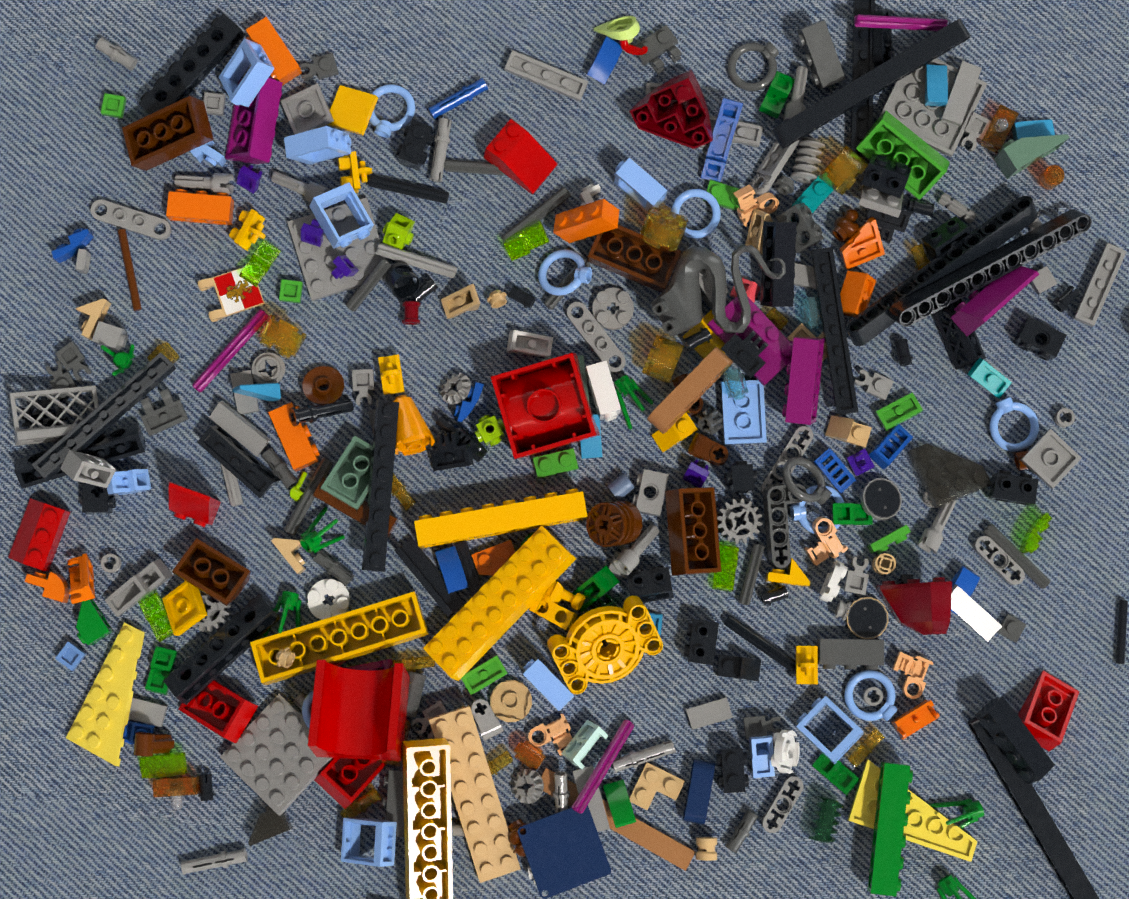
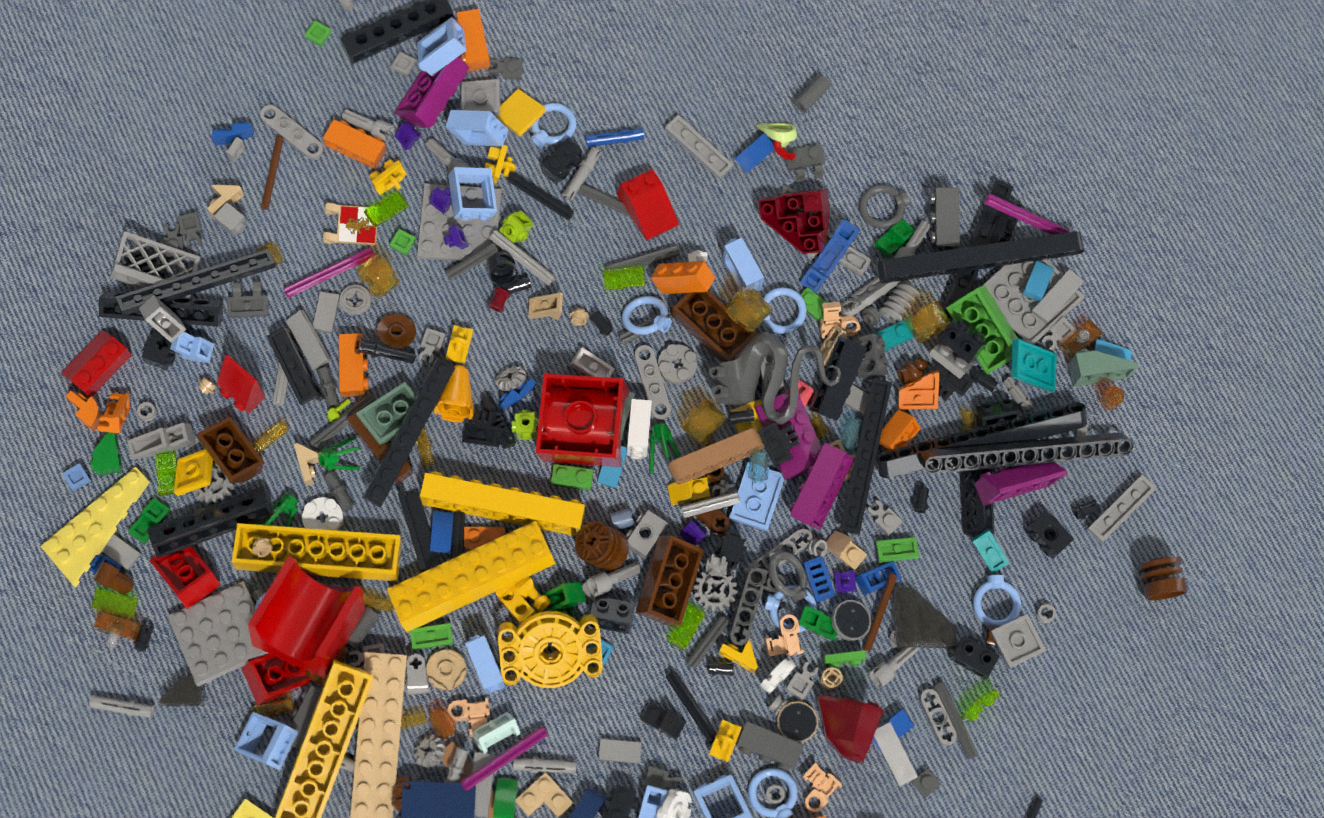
camera: 20 degrees right, 10 degrees down
green plant [100,344,135,376] -> none
reddish brown brick [122,96,214,171] -> none
light blue brick [190,141,227,167] -> none
dark azure slope [232,383,281,402] -> none
black brick [683,619,719,665] -> none
light grey tile [1031,266,1058,295] -> none
none -> tan plate [198,376,217,394]
none -> clear yellow axle [251,422,289,454]
none -> light grey axle [681,492,740,518]
none -> light grey plate [706,554,728,576]
none -> light grey bush [807,538,828,557]
none -> reddish brown bar [863,573,897,652]
none -> teal tile [1011,339,1057,392]

